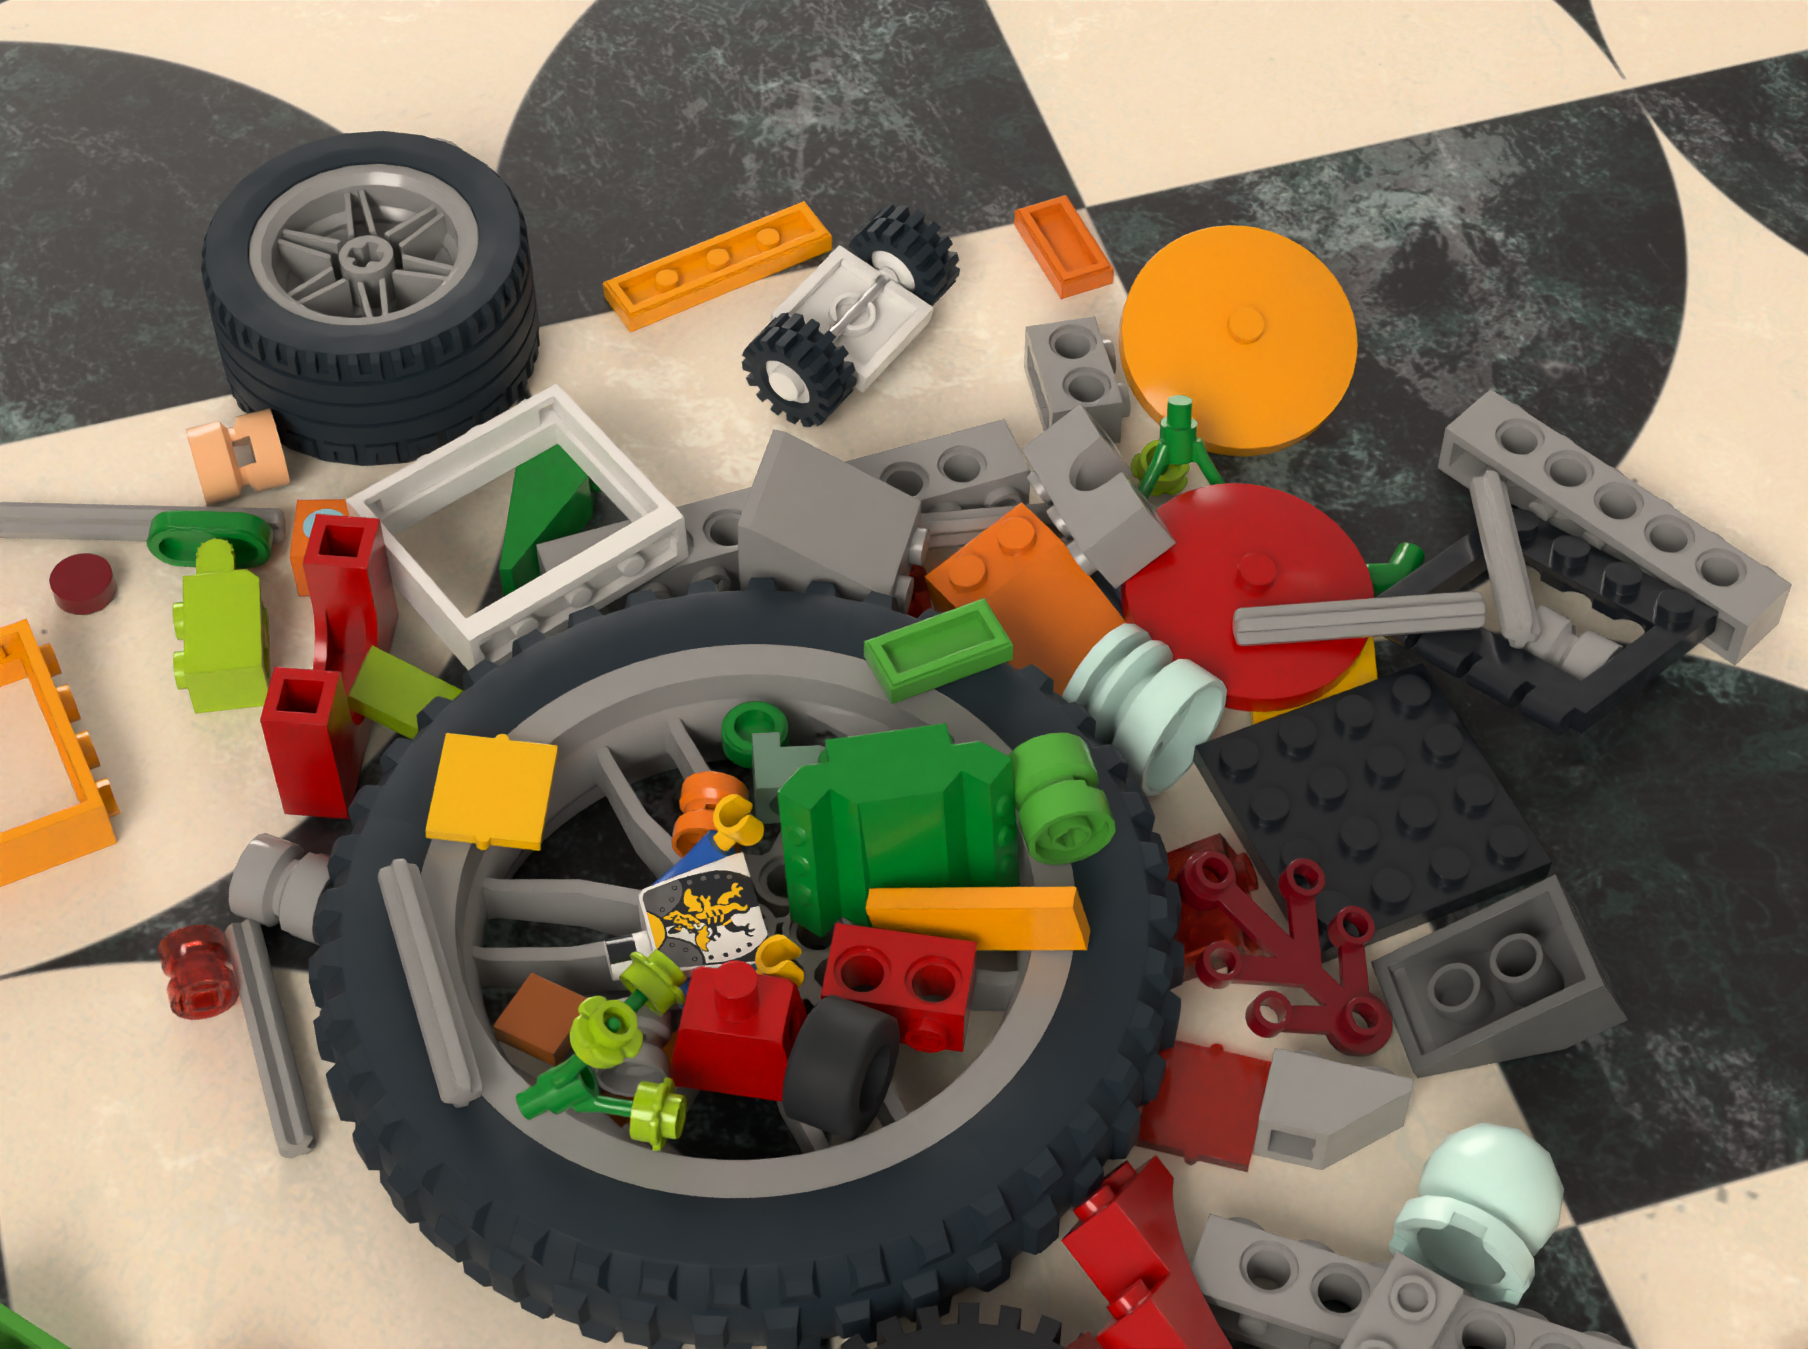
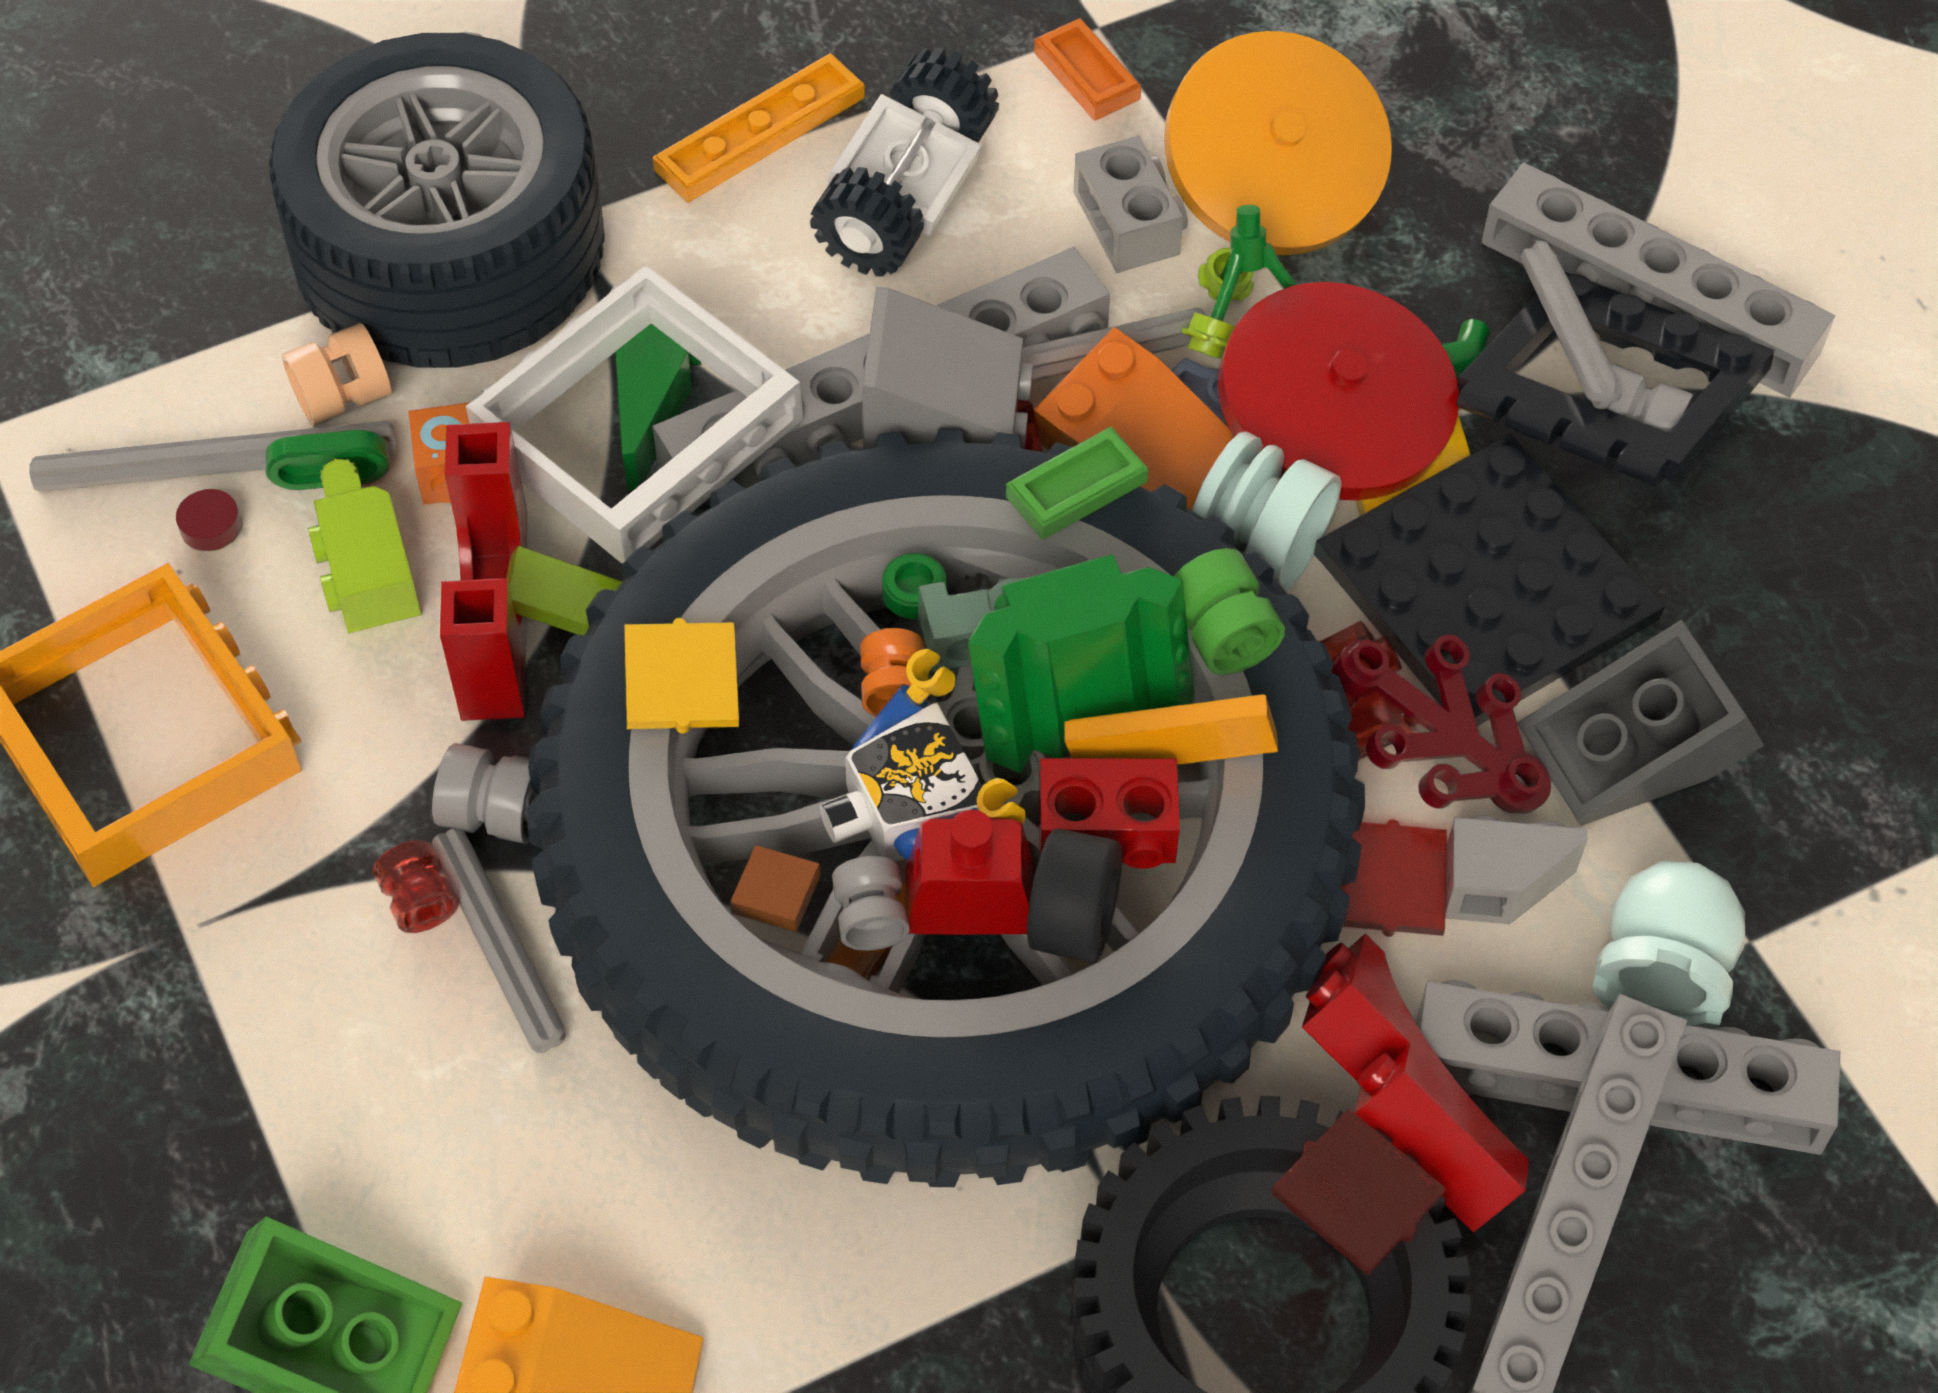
camera: 10 degrees left, 5 degrees up
light grey axle [377,858,484,1108] -> none
lime plant [516,949,687,1151] -> none
light grey arch [1022,404,1176,589] -> none
light grey axle [1232,591,1487,646] -> none

